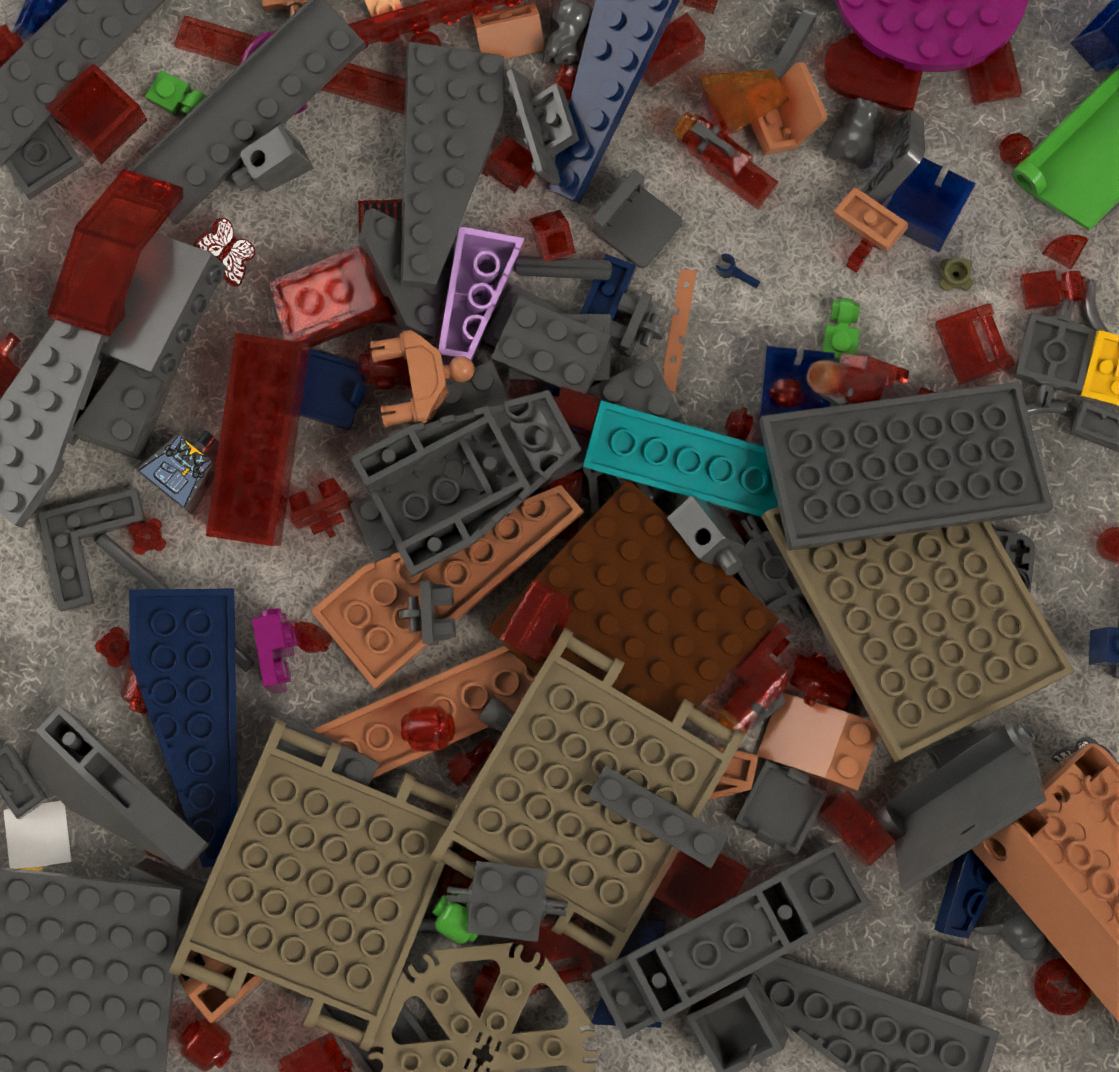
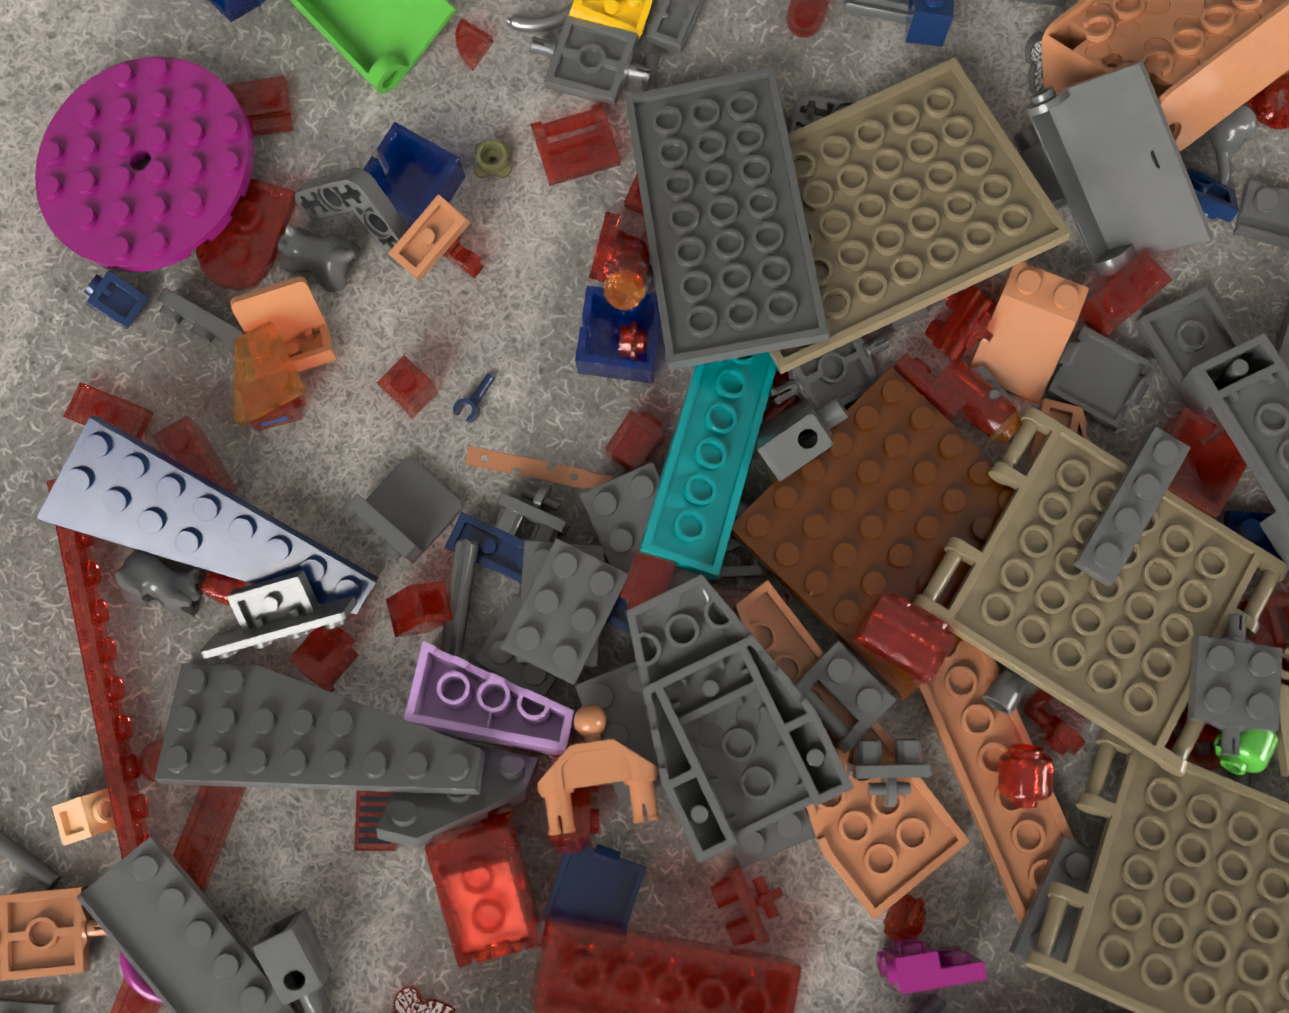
camera: 90 degrees left, 0 degrees up
nougat panel [472,3,545,59] -> none
clear red plate [673,112,779,210] -> none
clear red plate [725,407,753,441] -> none
bright green plate [821,297,860,364] -> none
clear red plate [999,133,1032,164] -> none
clear red plate [1020,270,1087,310] -> none
none -> clear red brick [377,355,439,419]
none -> clear red brick [605,410,664,472]
none -> dark grey plate [793,641,897,753]

